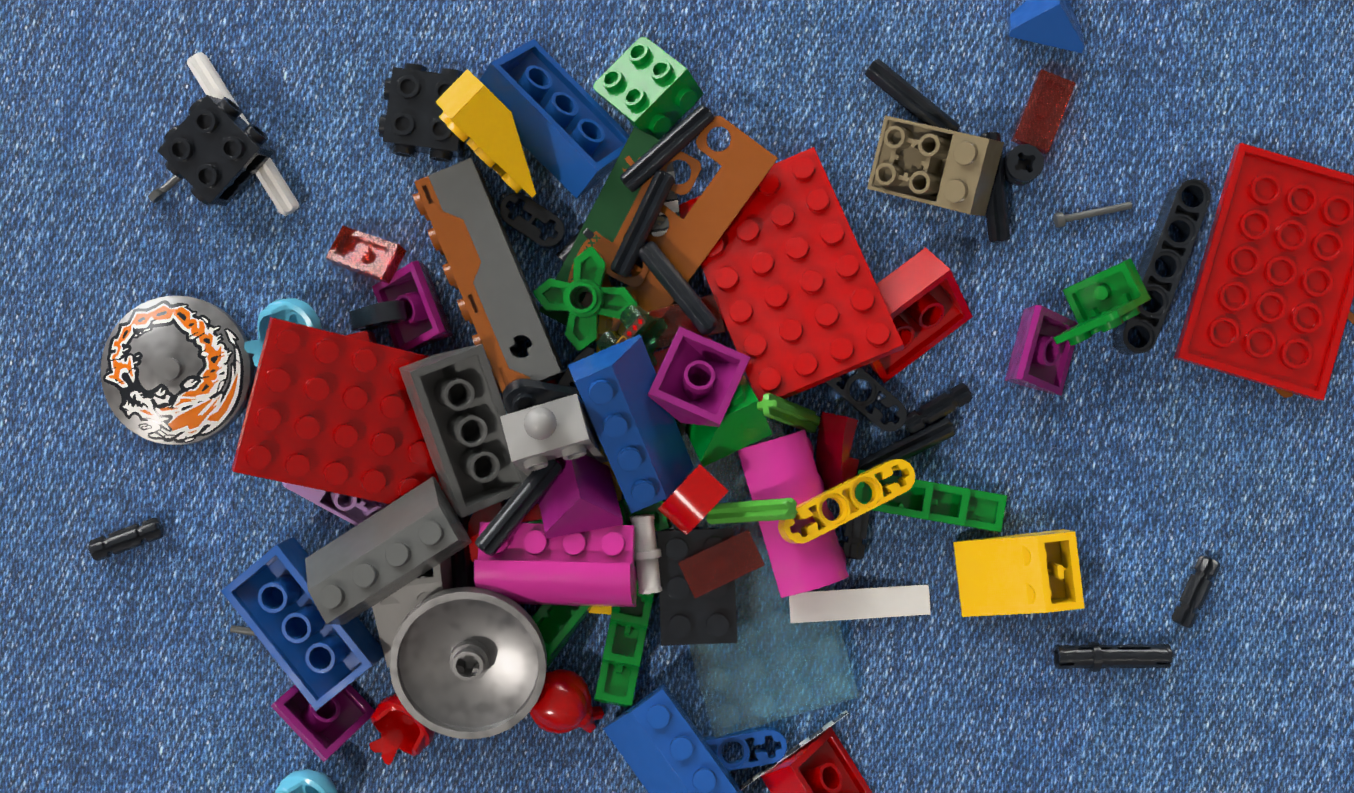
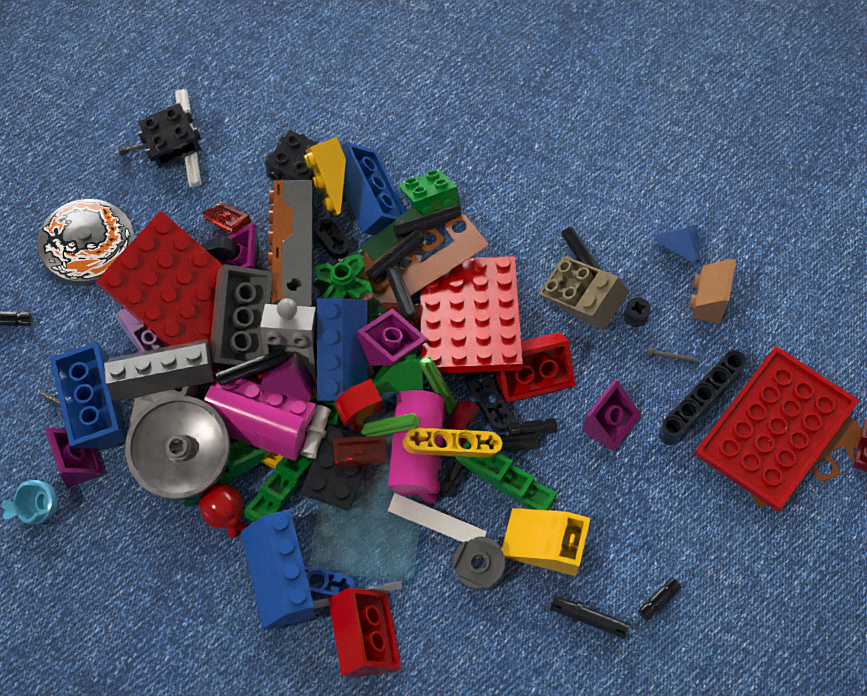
camera: 20 degrees right, 25 degrees down
red hat [369,694,435,765] -> none
black axle [979,132,1010,243] -> none
clear red plate [1011,69,1076,154] -> none
green bracket [1053,258,1151,346] -> none
none -> dark grey plate [453,536,506,590]
none -> medium nougat slope [689,259,736,324]

